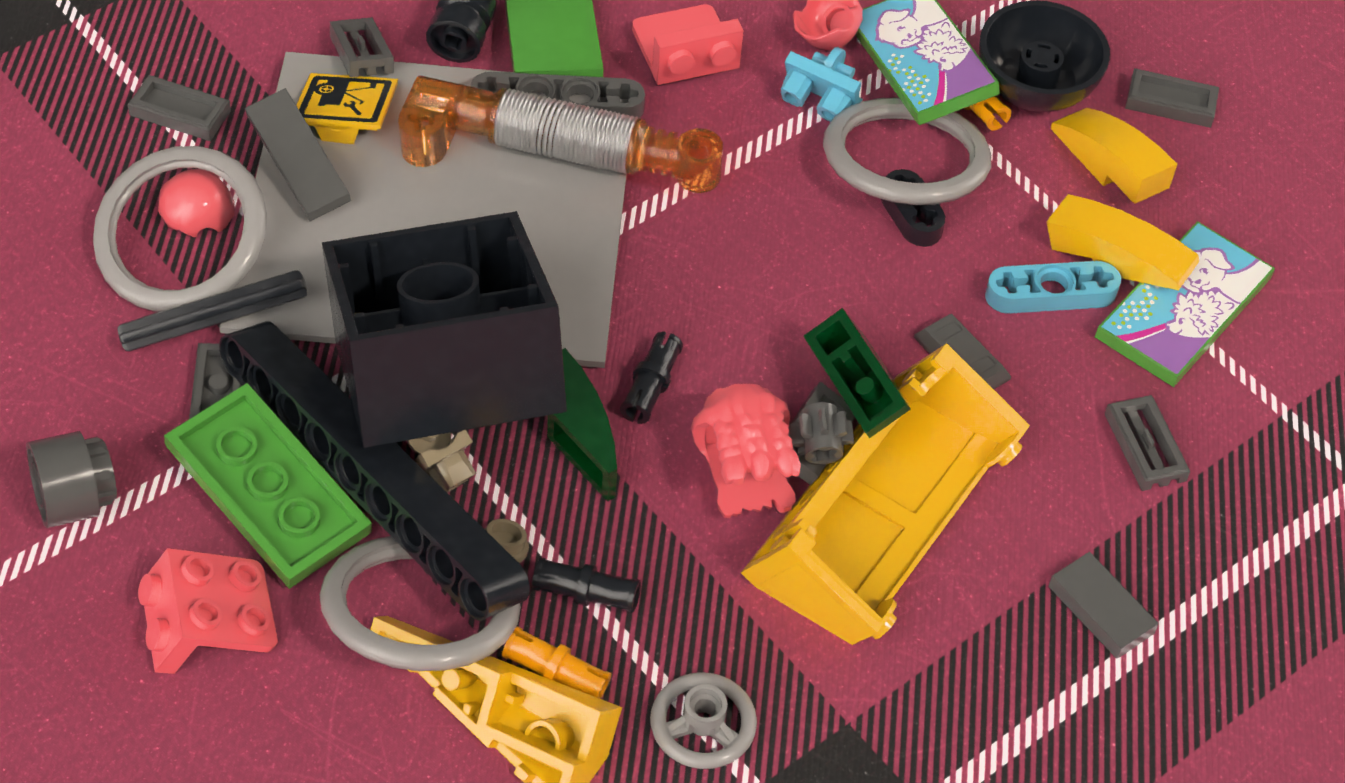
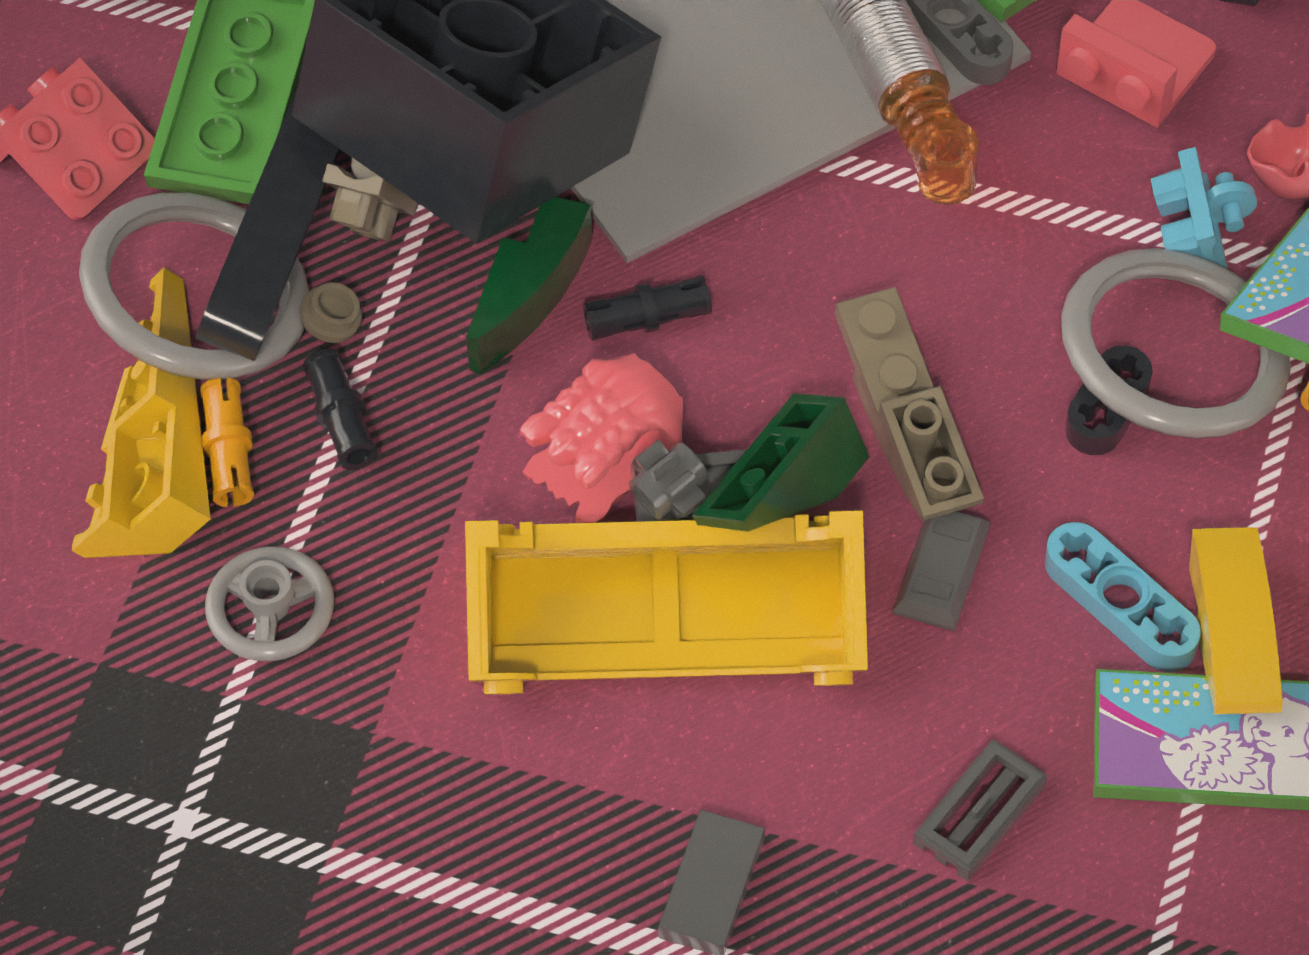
camera: 60 degrees right, 5 degrees up
none -> dark tan slope [834,287,984,521]

